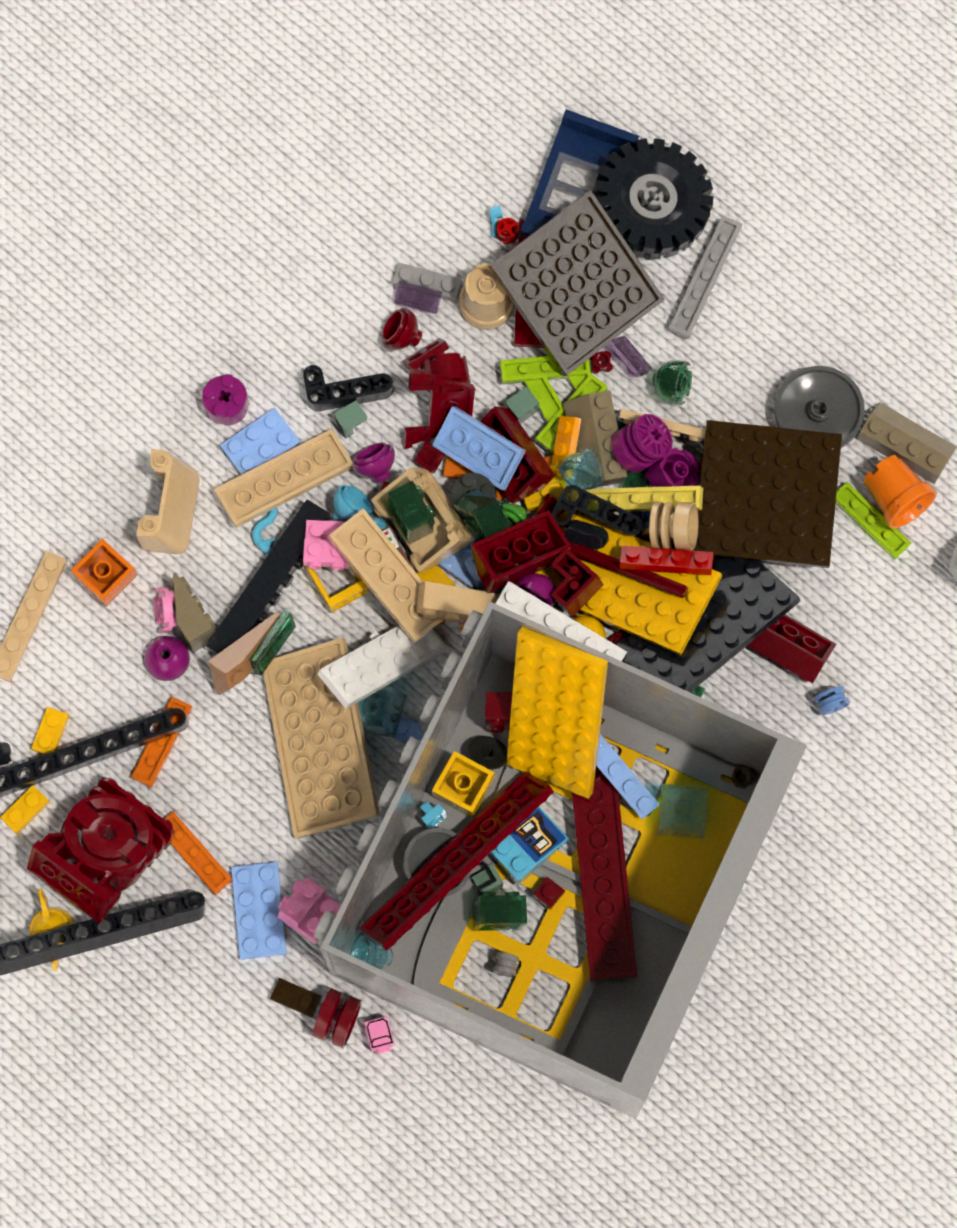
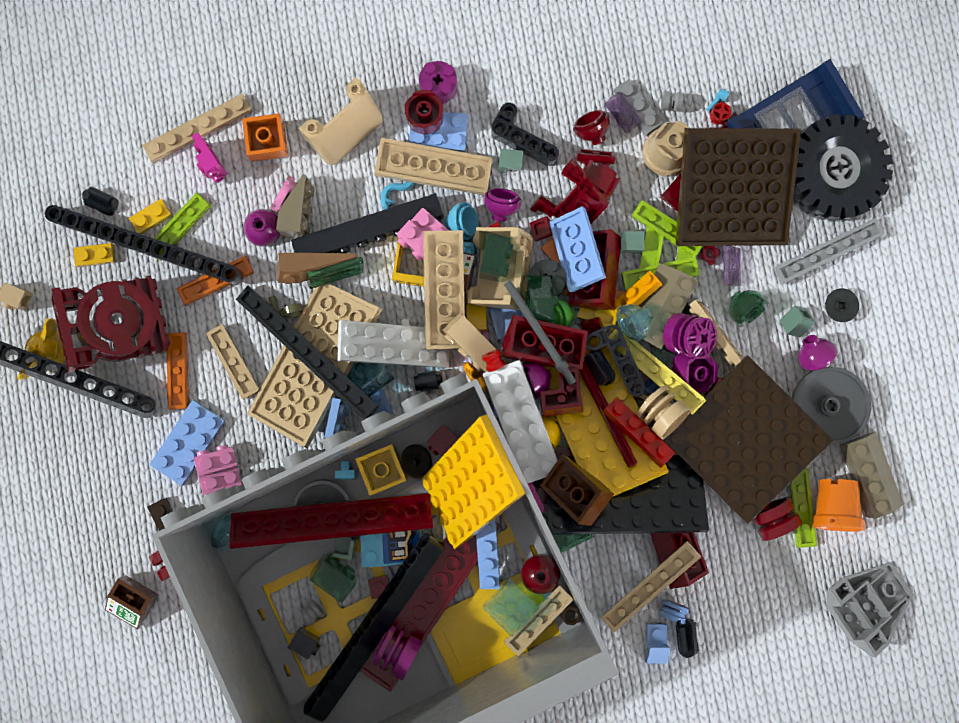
camera: 40 degrees right, 10 degrees up
none -> reddish brown slope [105,575,159,629]
none -> lime tile [154,192,212,261]
none -> dark pink plate [192,132,228,183]
none -> tan plate [206,324,260,400]
none -> black plate [236,285,380,420]
none -> olive plate [268,296,303,319]
none -> black brick [287,627,321,660]
none -> black beam [303,533,444,722]
none -> light blue plate [324,398,350,438]
none -> magenta wheel [372,625,423,680]
none -> dark red brick [405,90,444,135]
none -> black brick [413,370,442,392]
none -> red wheel [481,349,505,372]
none -> dark grey bar [504,280,576,385]
none -> tan plate [504,585,574,656]
none -> dark red piece [521,554,560,594]
none -> reddish brown slope [540,454,614,526]
none -> tan plate [601,541,701,632]
none -> light blue slope [646,623,670,664]
none -> light grey wheel [661,91,683,112]
none -> black piece [676,618,699,658]
none -> dark red wheel [752,497,802,541]
none -> sand green panel [780,305,816,338]
none -> magenta piece [798,335,838,370]
none -> pearl dark grey piece [825,288,859,322]

